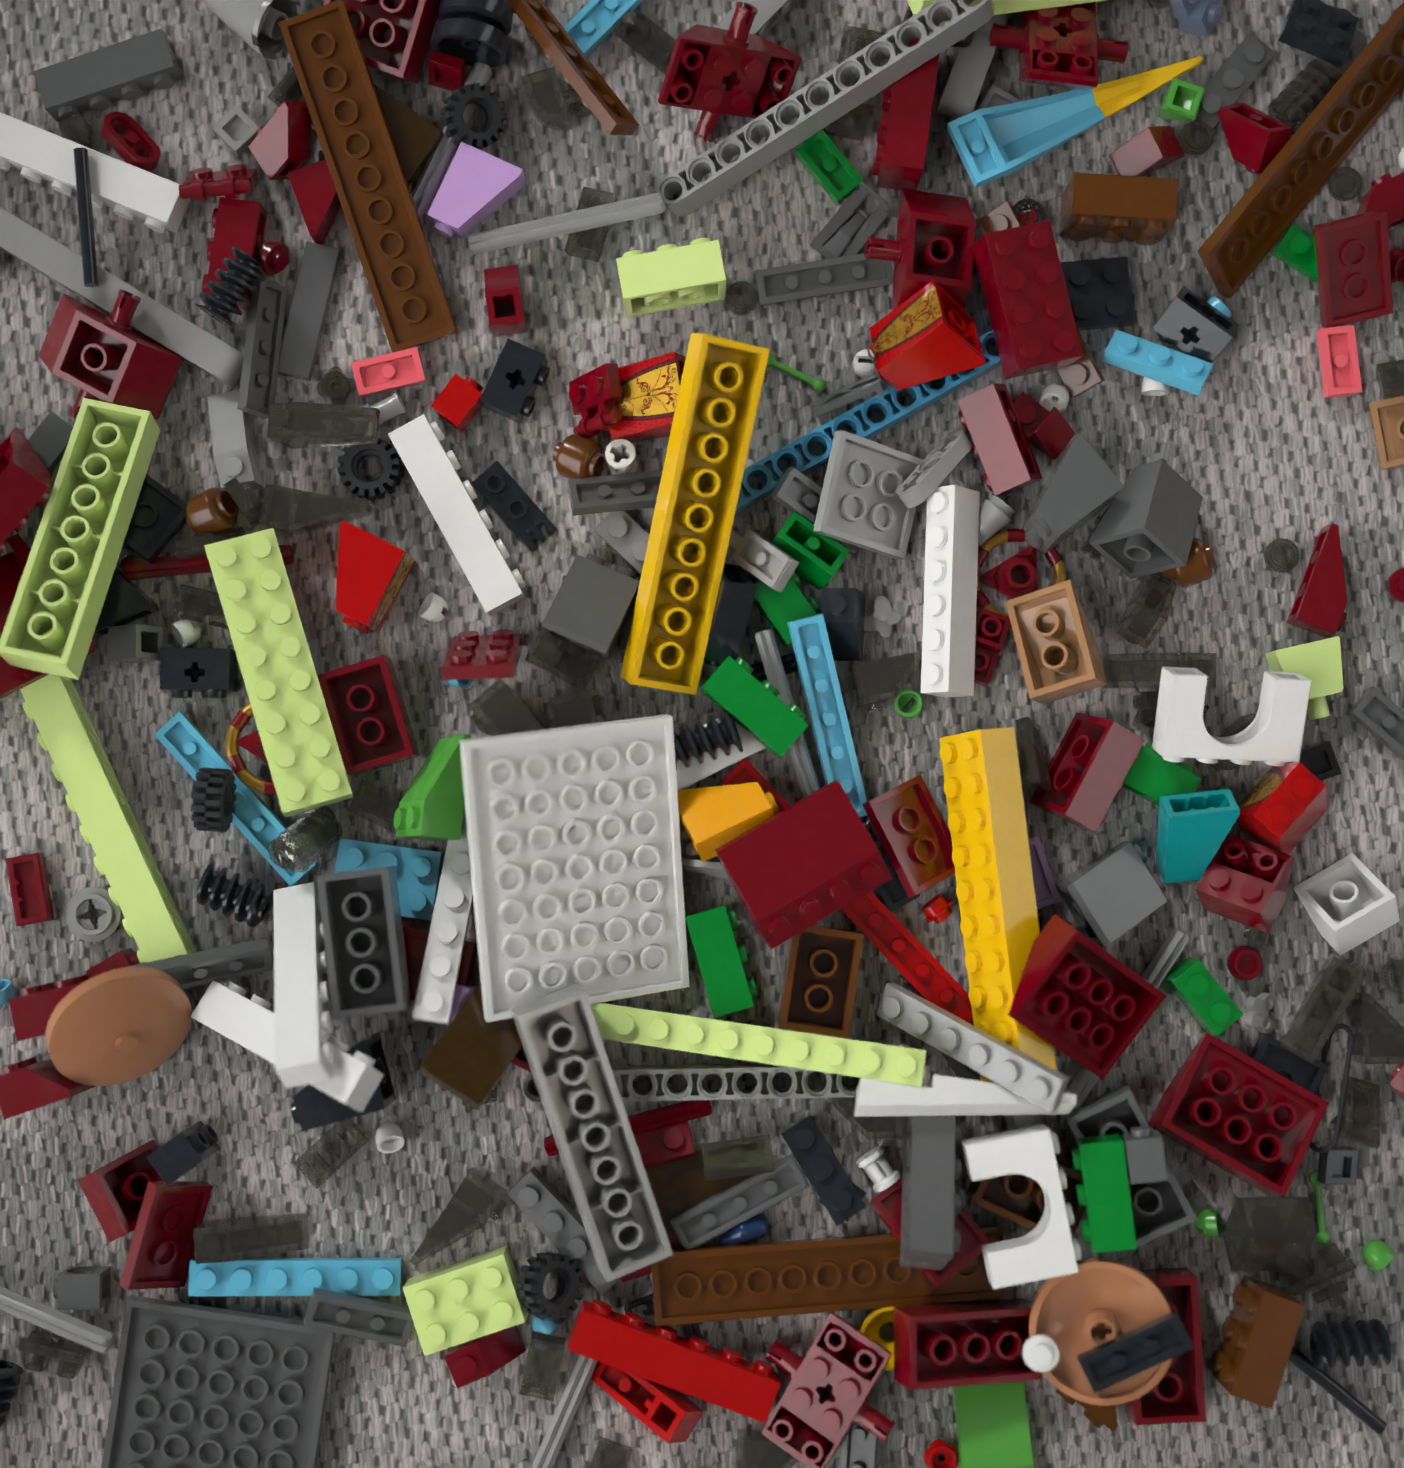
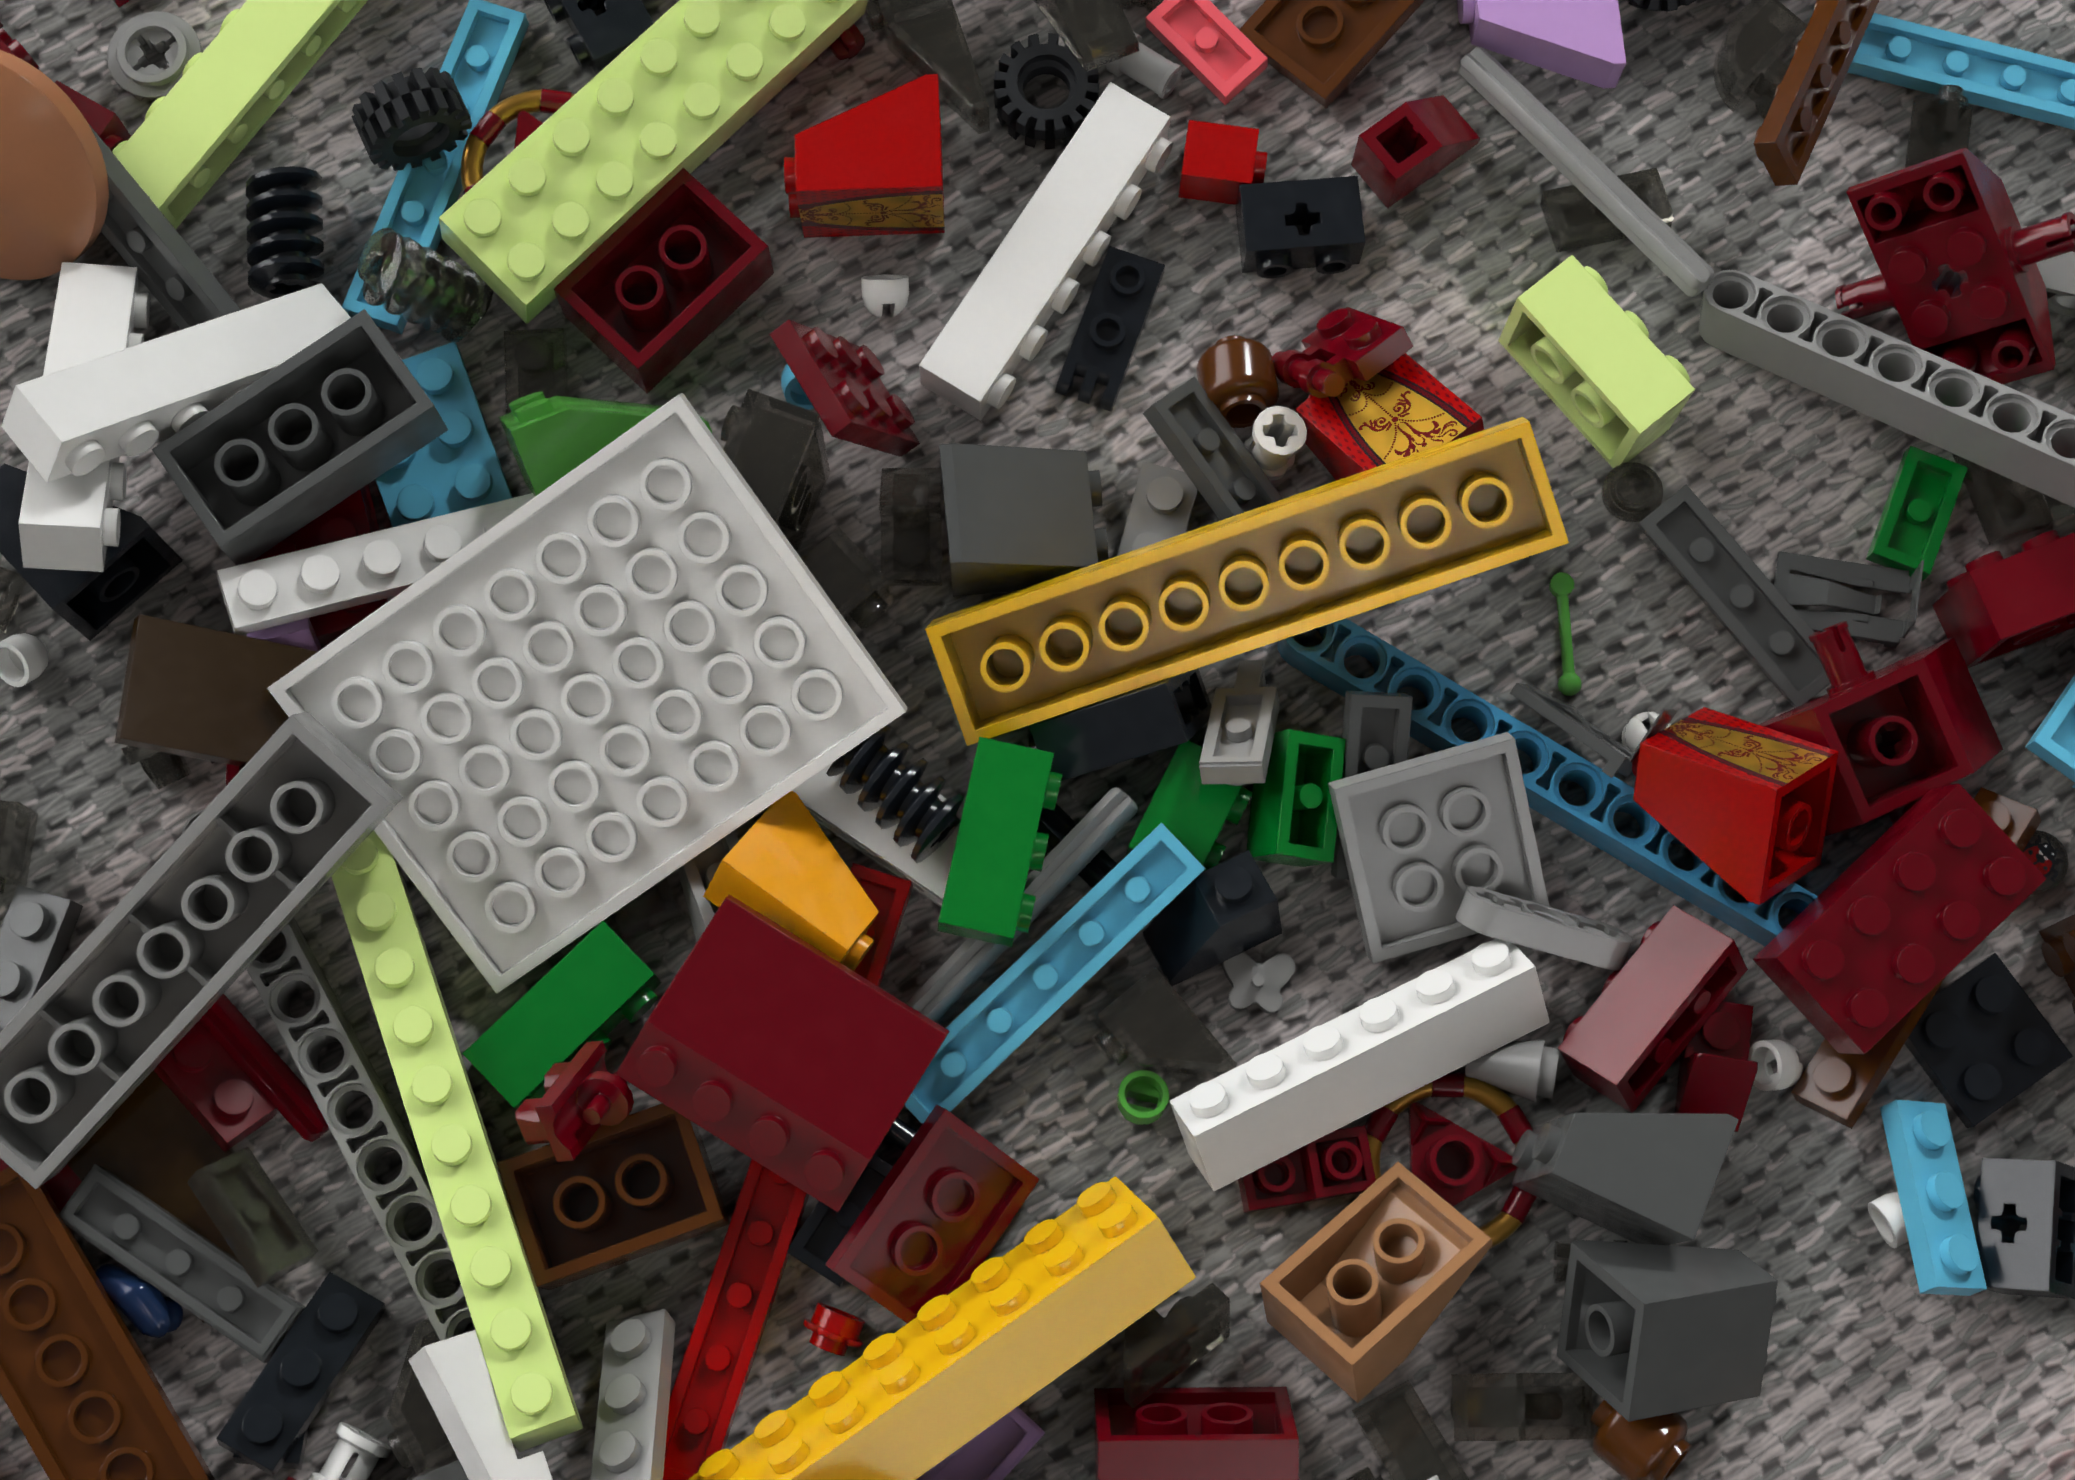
camera: 55 degrees right, 10 degrees down
none -> dark red hips [515,1041,634,1162]

